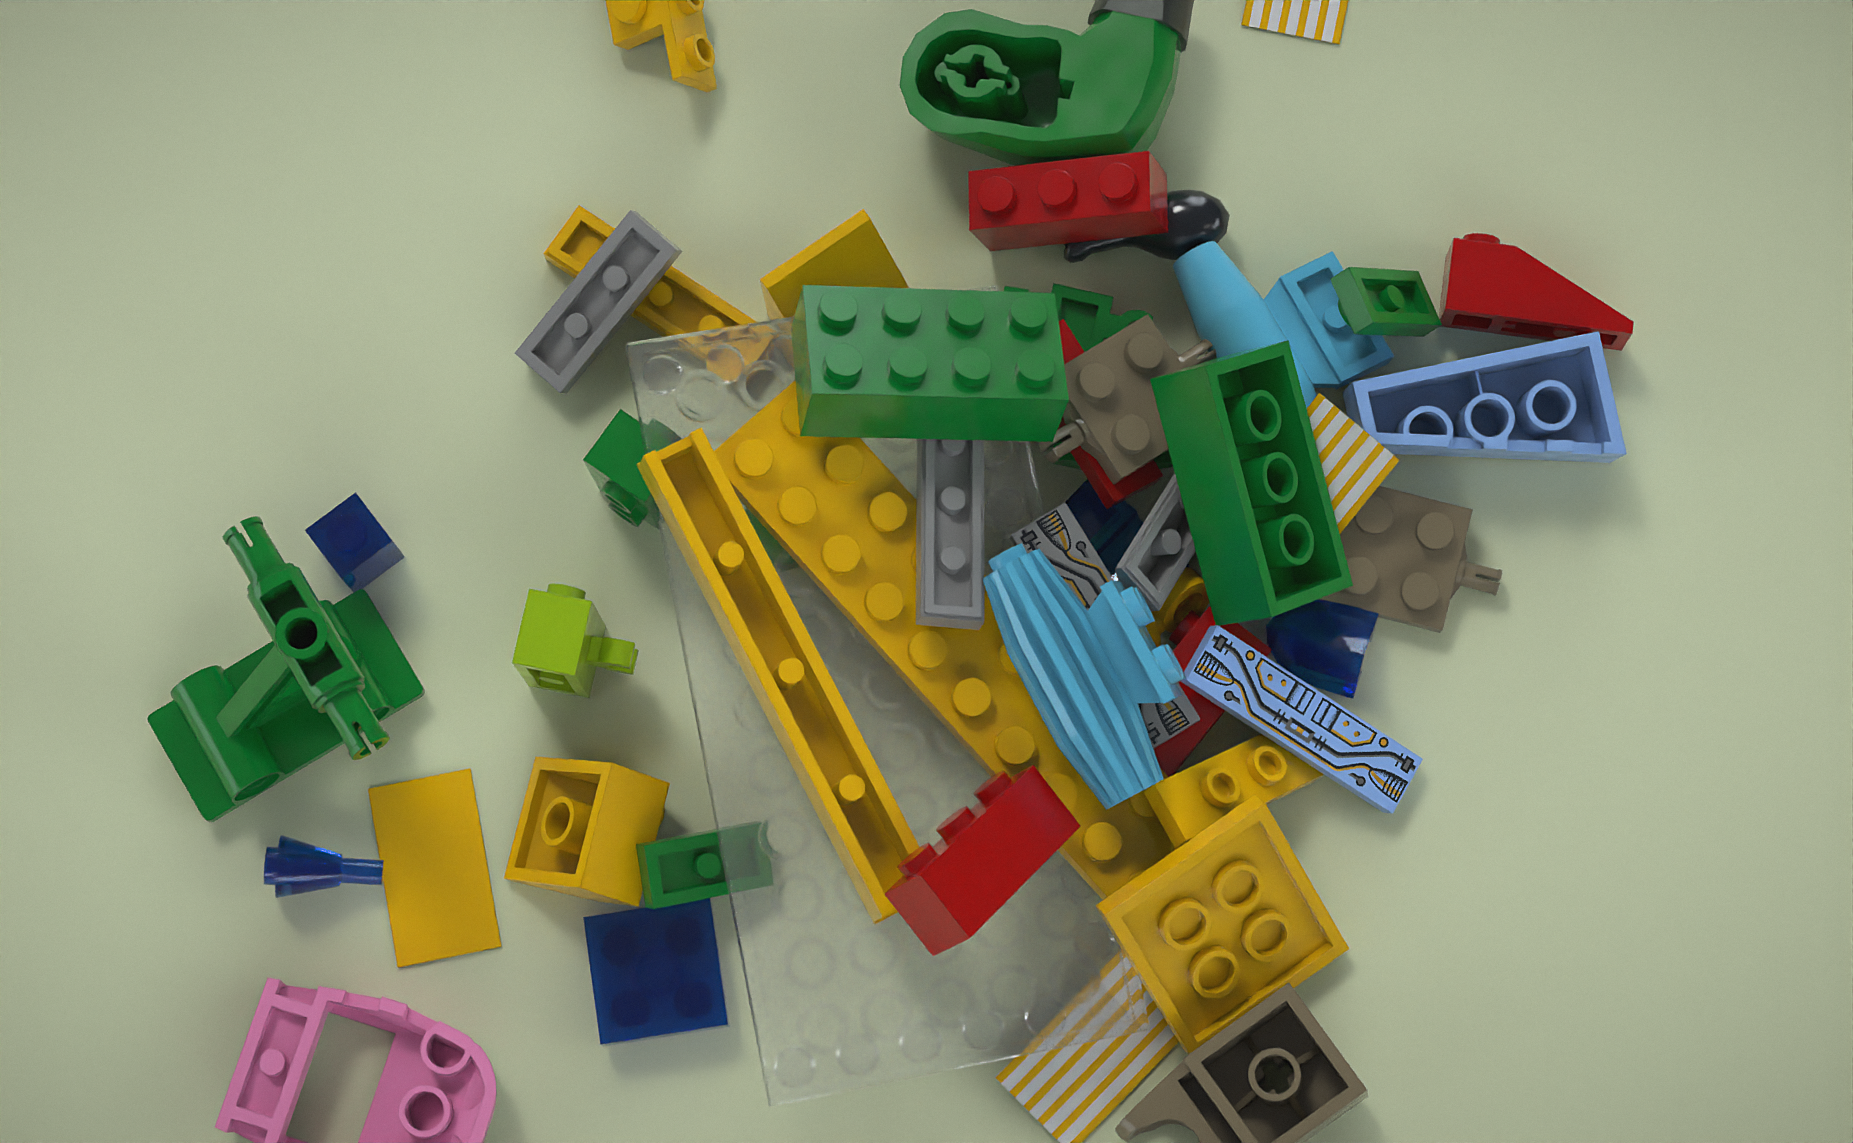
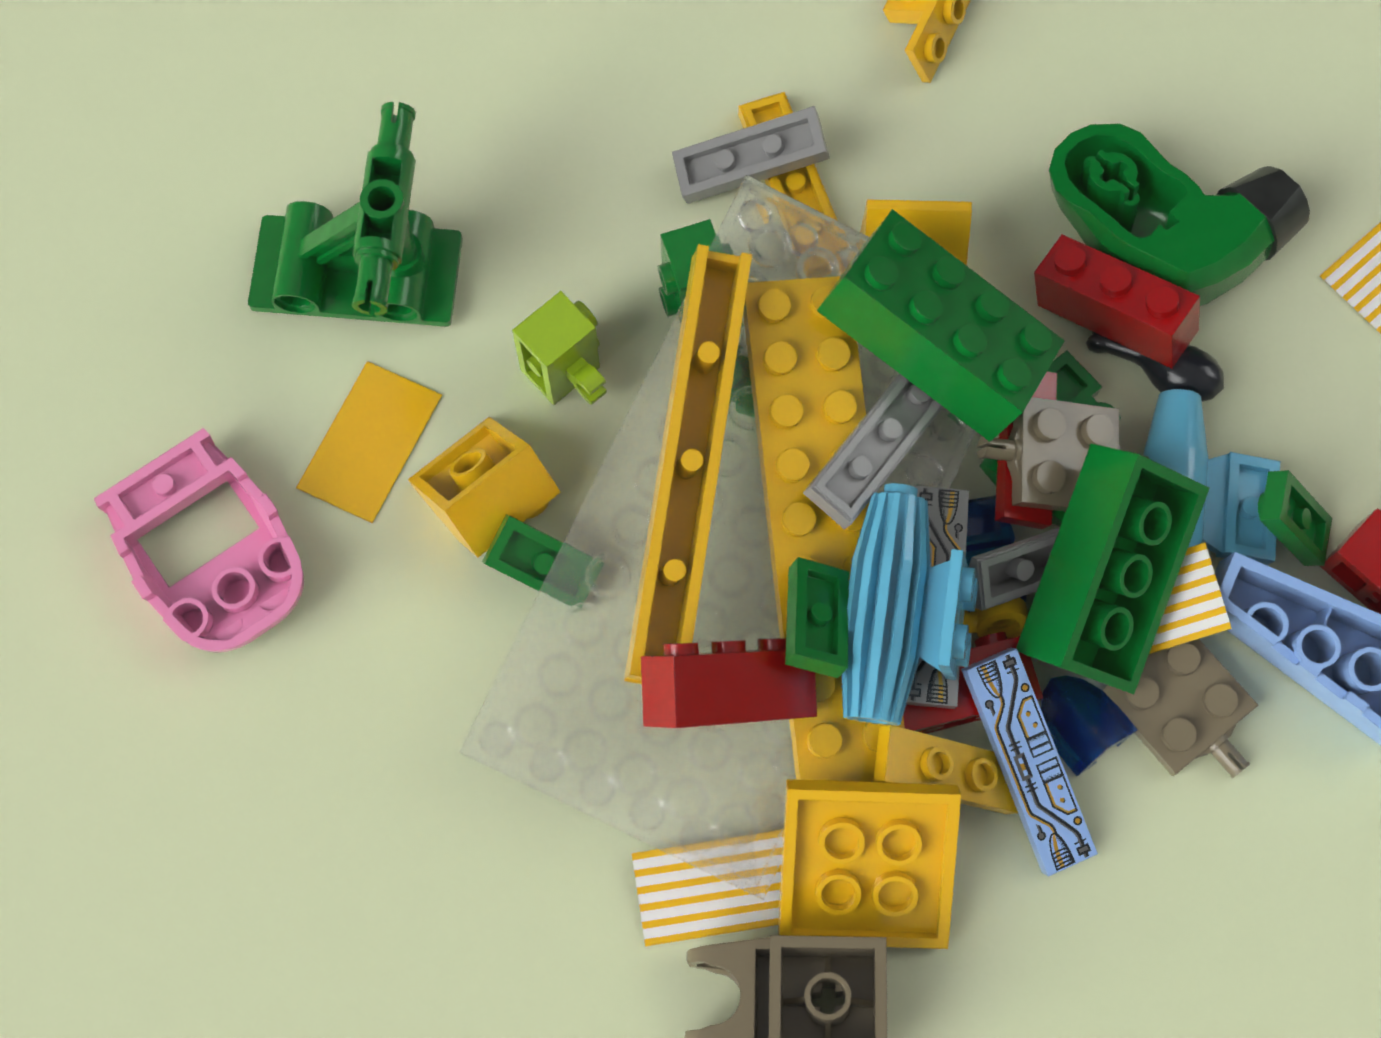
camera: 30 degrees right, 5 degrees down
clear blue cone [264,835,384,898] -> none
clear blue brick [305,492,405,593] -> none
clear blue plate [583,898,730,1047] -> none
none -> green plate [785,557,849,678]

